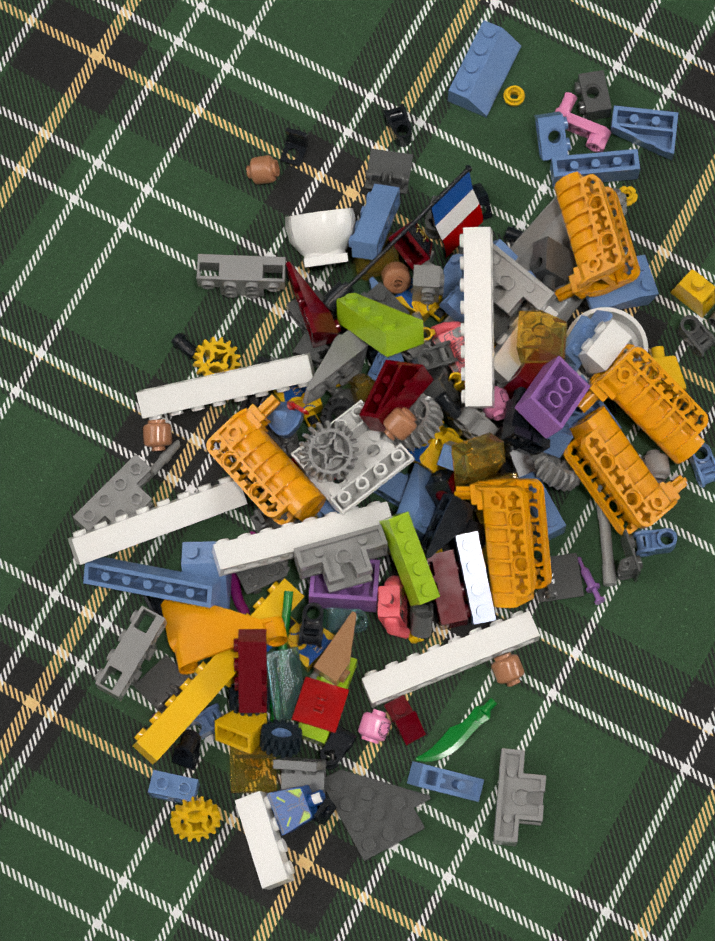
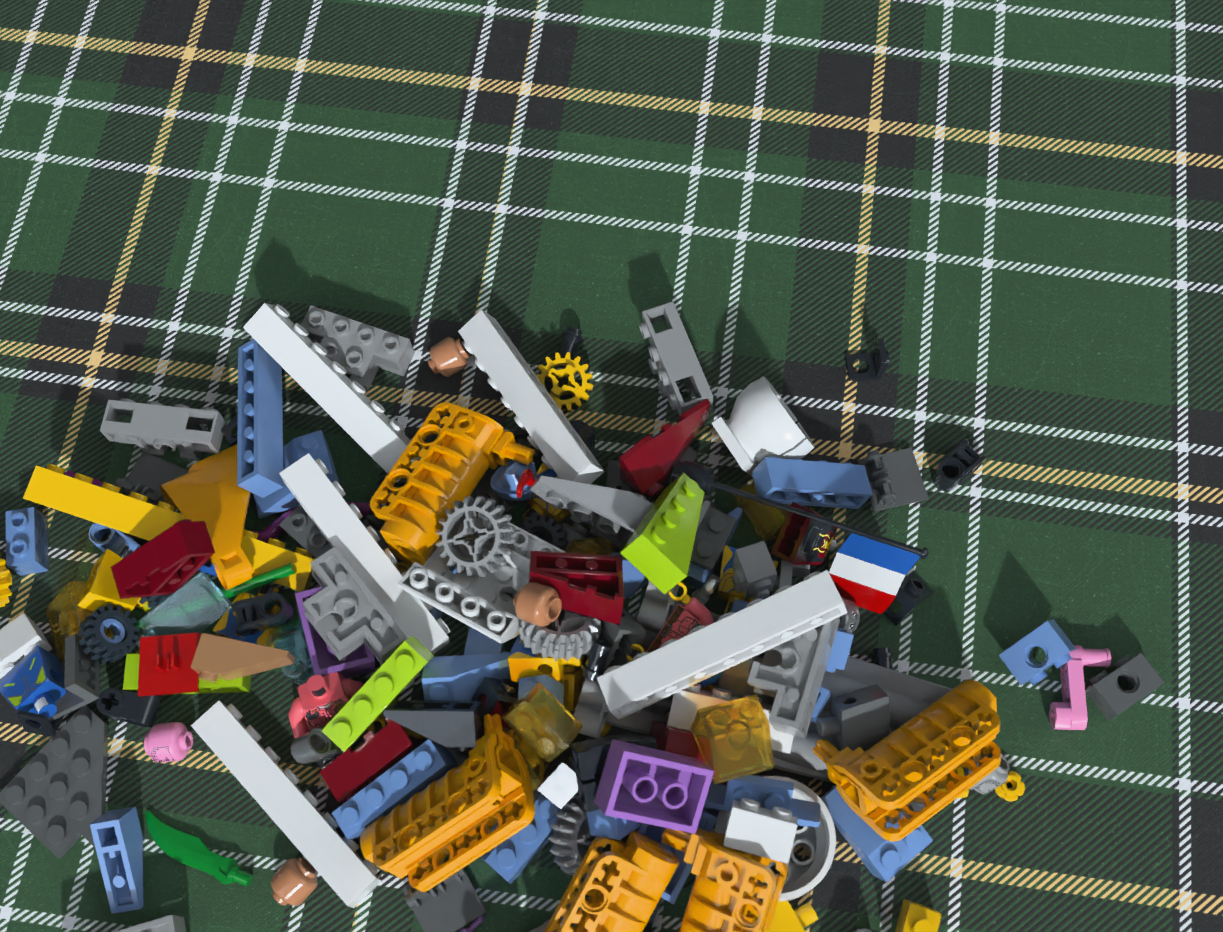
camera: 70 degrees right, 5 degrees down
light grey piece [151,440,180,475] -> none
black piece [172,729,202,770] -> none
nougat head [246,155,280,185] -> none
nougat head [381,262,411,294] -> none
dark red slope [384,694,426,746] -> none
dark grey piece [413,340,458,372] -> none
medium blue slope [448,20,521,118] -> none
bright pink head [483,386,510,421] -> none
yellow plate [504,85,525,106] -> none
medium blue brick [550,149,640,187] -> none
medium blue wedge [610,105,678,160] -> none

